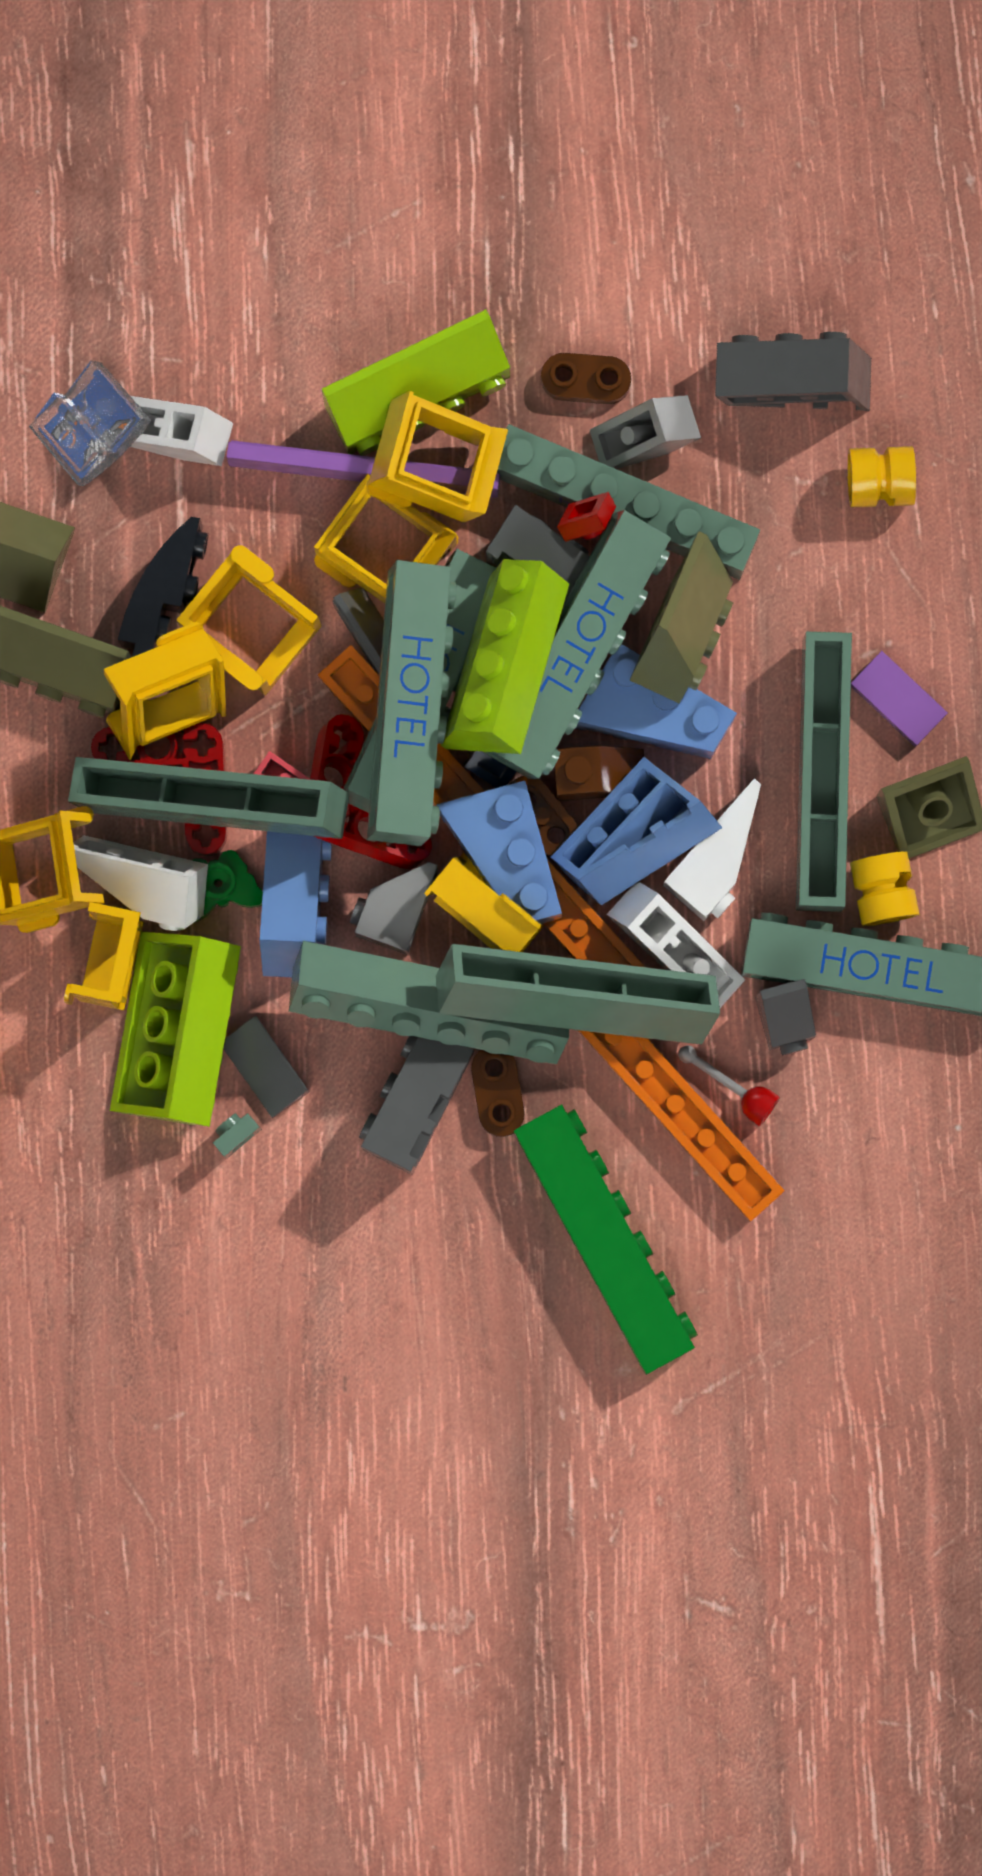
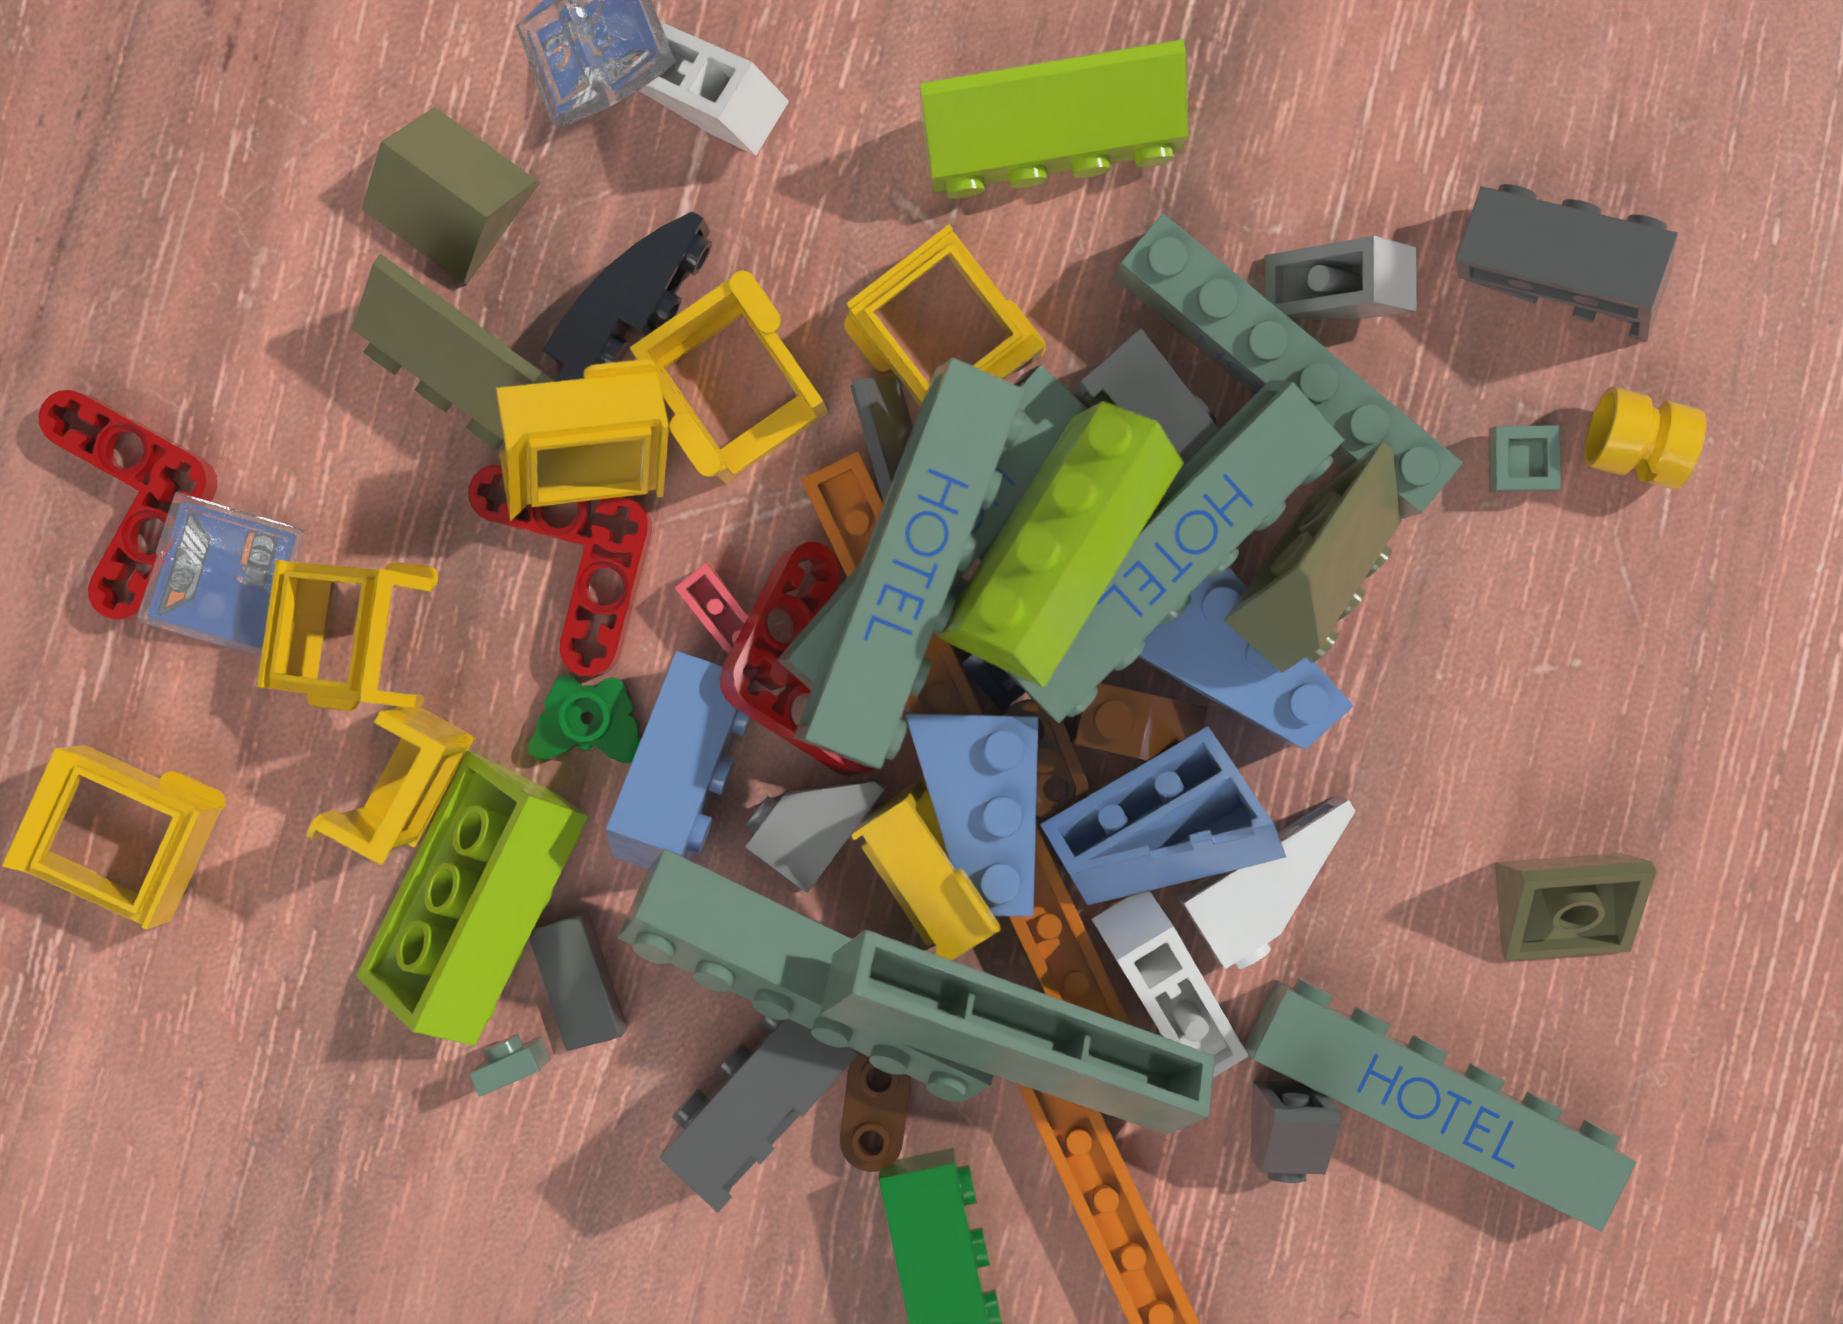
camera: 15 degrees right, 5 degrees up
sand green brick [68,757,350,839] -> none
white slope [73,835,208,931] -> none
medium lavender tile [227,440,500,498] -> none
yellow piece [366,391,508,523] -> none
reddish brown plate [541,353,631,404] -> none
red plate [557,491,616,542] -> none
hinge [678,1045,780,1127] -> none
sand green brick [796,631,852,912] -> none
yellow wheel [850,851,920,926] -> none
medium lavender tile [851,651,948,747] -> none
none -> sand green plate [1489,425,1561,492]

